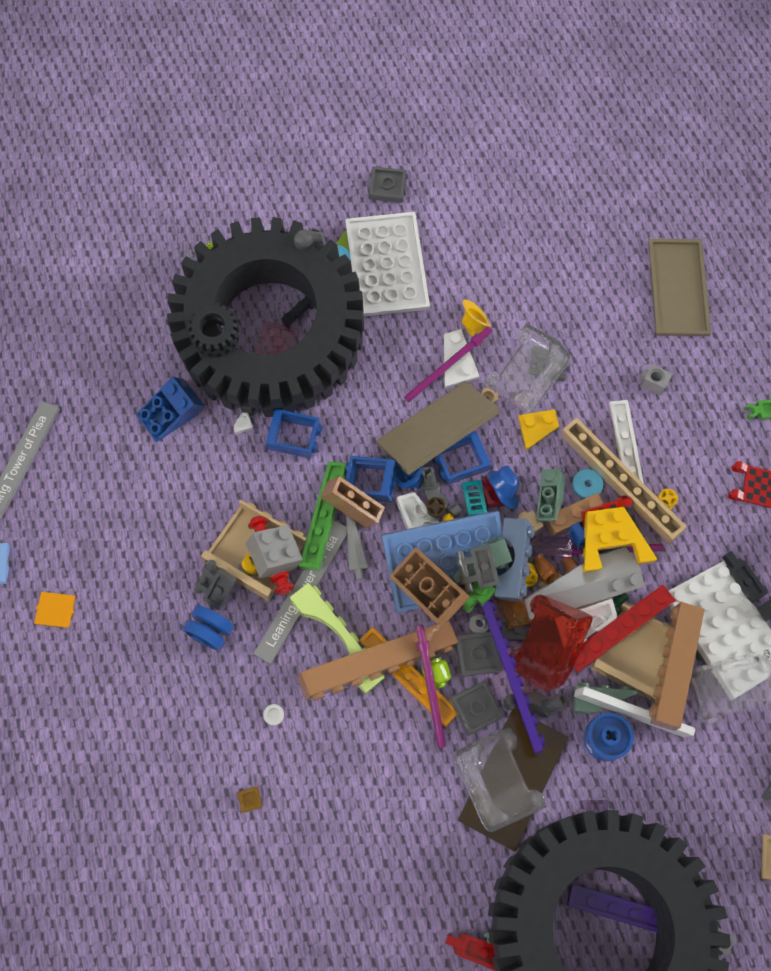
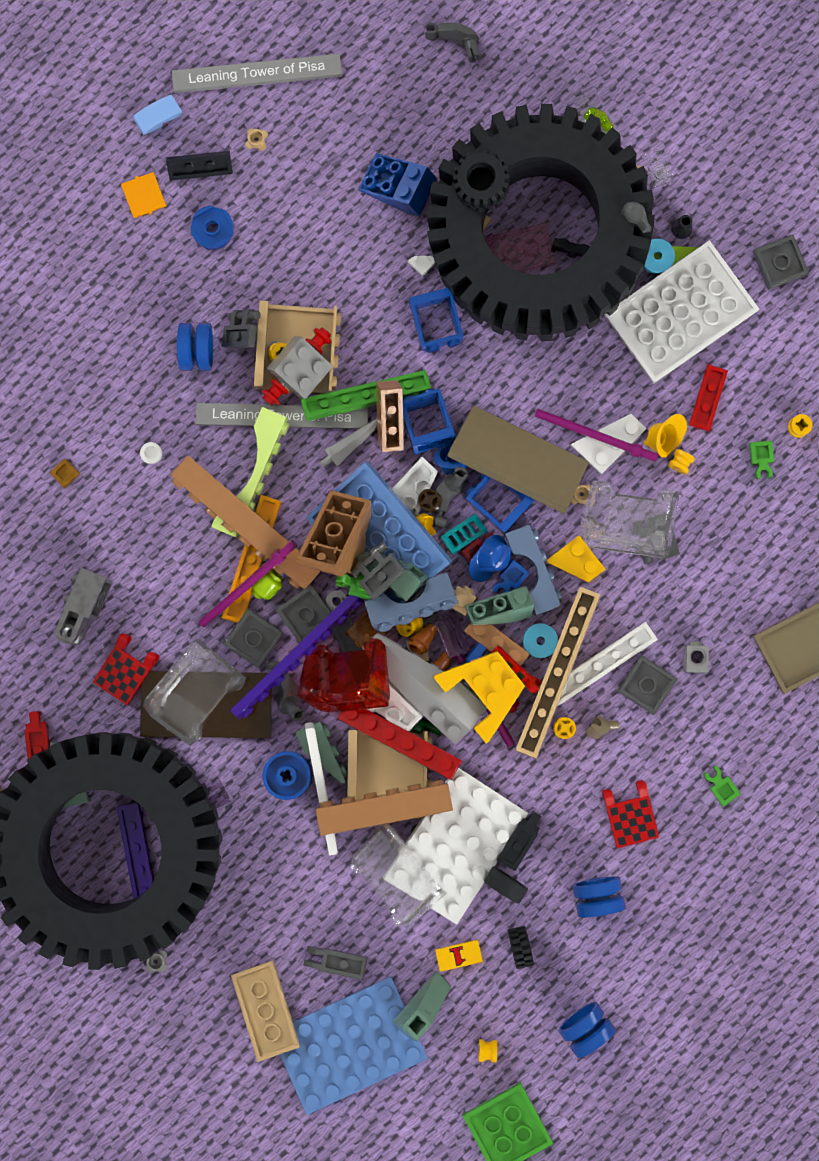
camera: 65 degrees right, 15 degrees up
none -> flat silver brick [55,568,113,645]
none -> red flag [93,633,160,706]
none -> black plate [166,151,233,181]
none -> blue plate [191,206,234,250]
none -> tan plate [245,128,268,151]
none -> dark grey arm [425,22,482,63]
none -> blue plate [492,558,530,594]
none -> sand blue arch [504,525,562,616]
none -> dark tan piece [585,715,619,739]
none -> dark grey plate [617,655,677,715]
none -> yellow wheel [668,449,695,475]
none -> black cone [671,215,692,239]
none -> red tile [688,364,728,432]
none -> bright green plate [749,441,774,480]
none -> yellow wheel [788,414,813,438]

